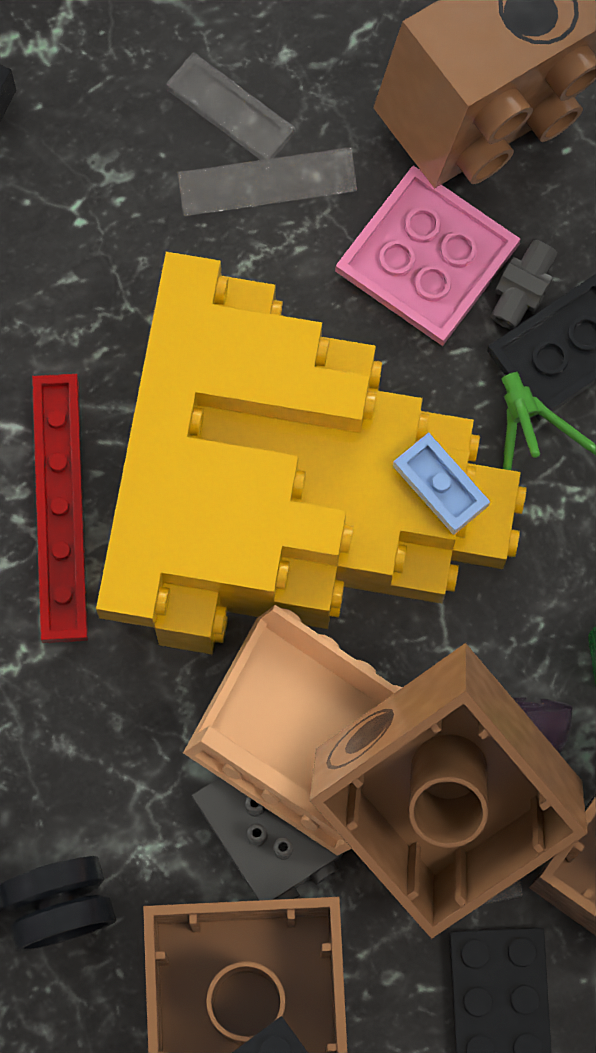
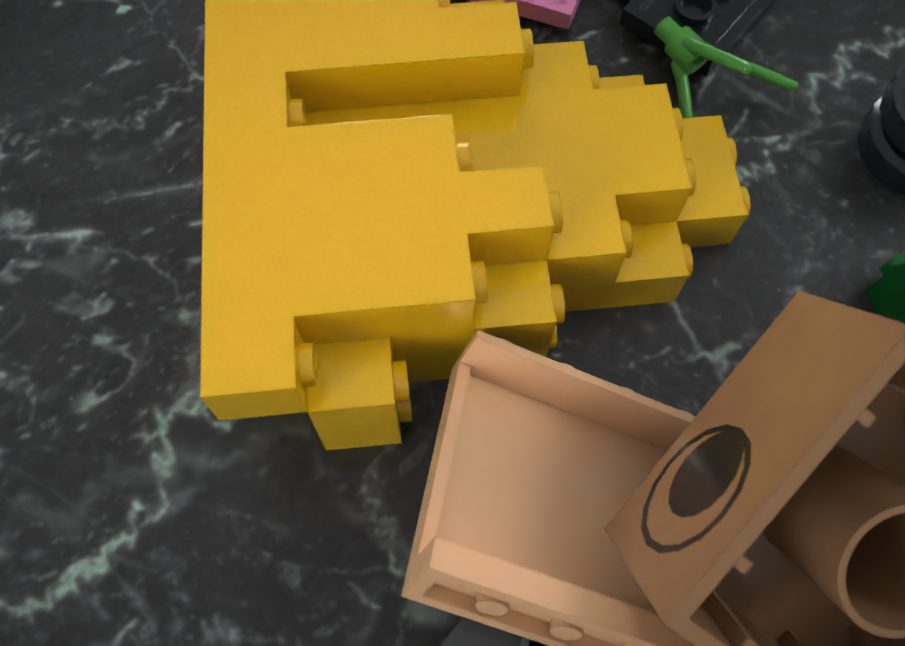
camera: 15 degrees left, 10 degrees down
red plate [32,374,88,643] -> none
light blue plate [393,433,490,535] -> none

